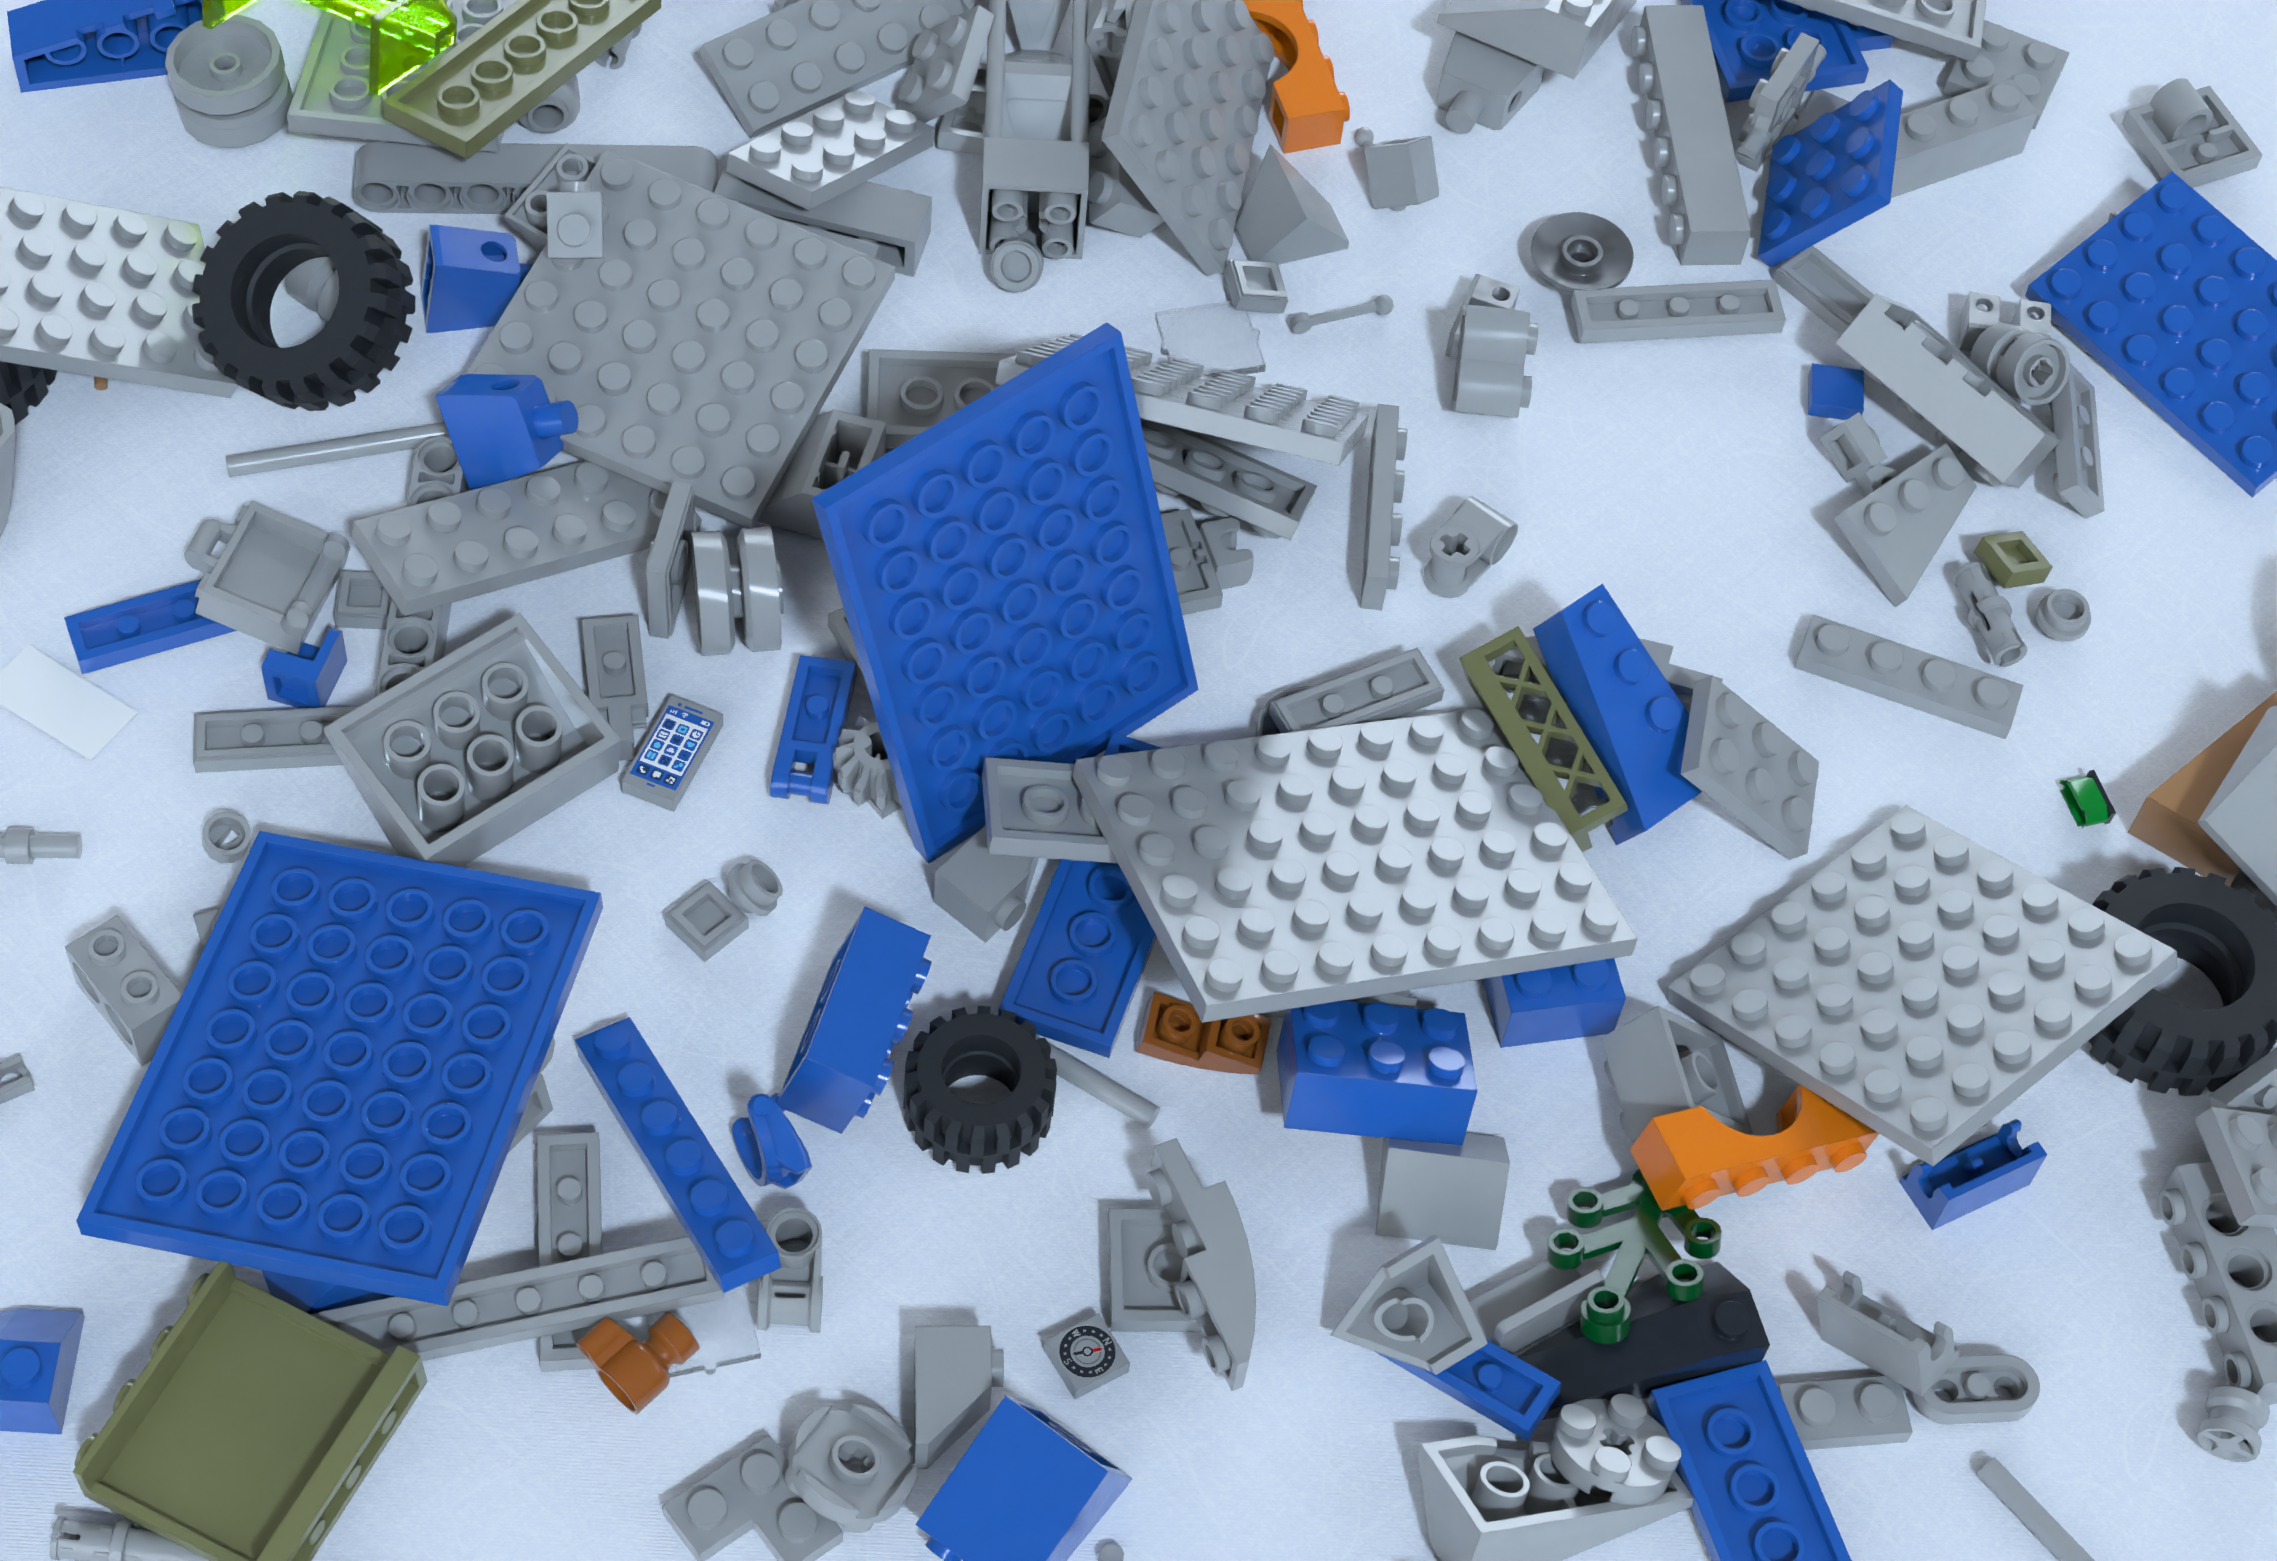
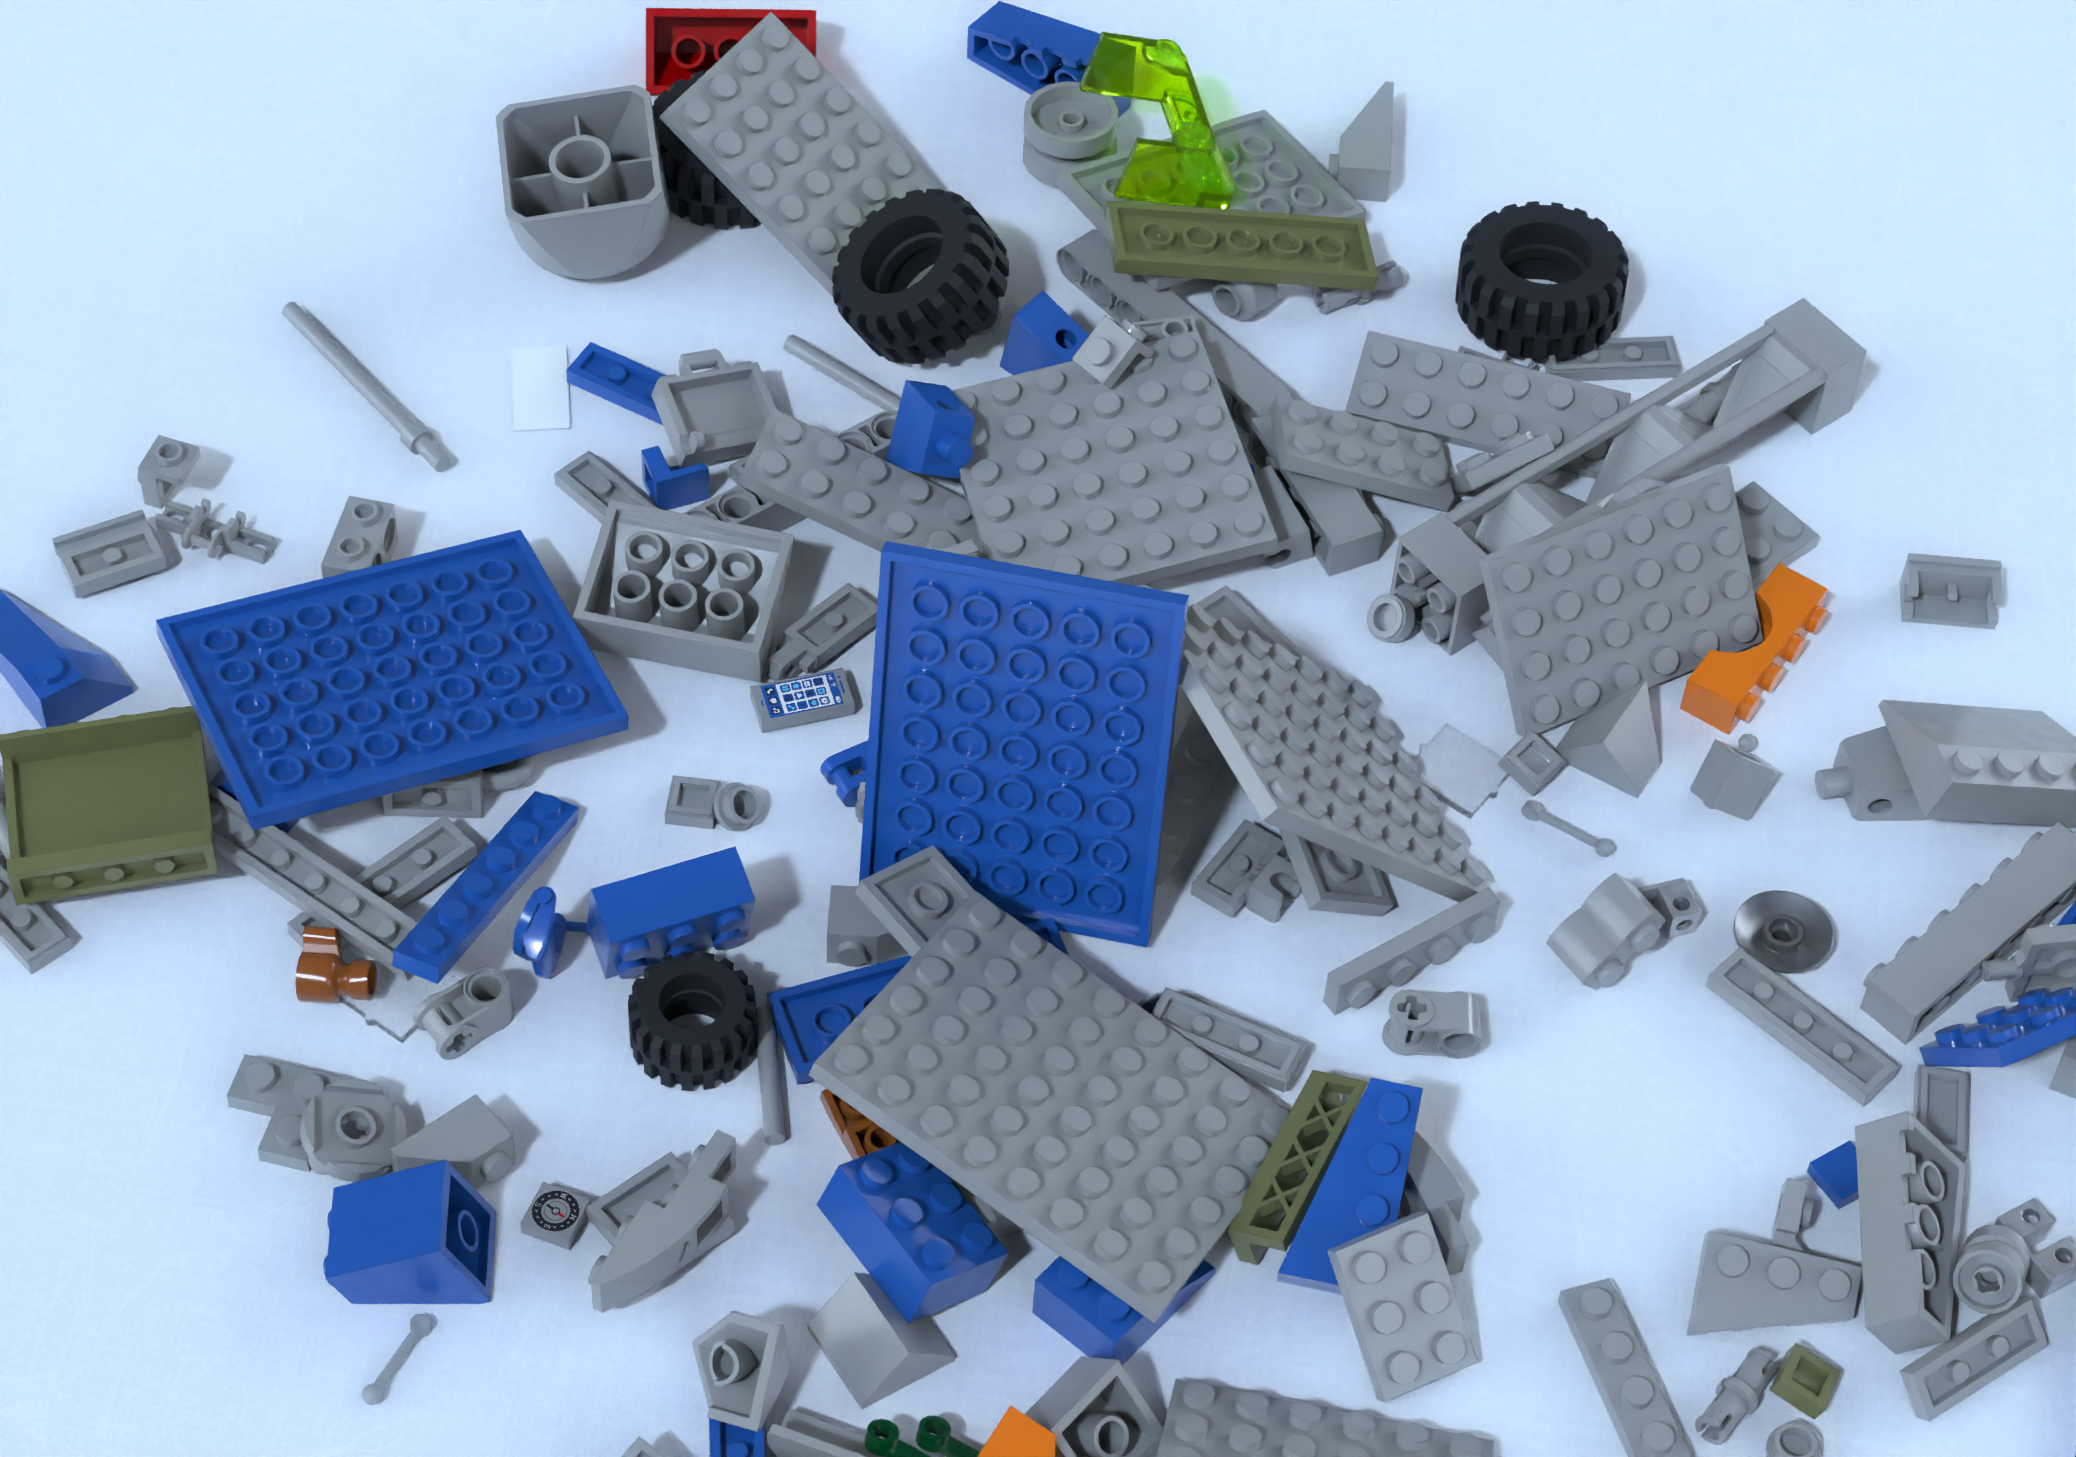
camera: 55 degrees right, 5 degrees down
light grey hinge [202,812,251,864] -> none

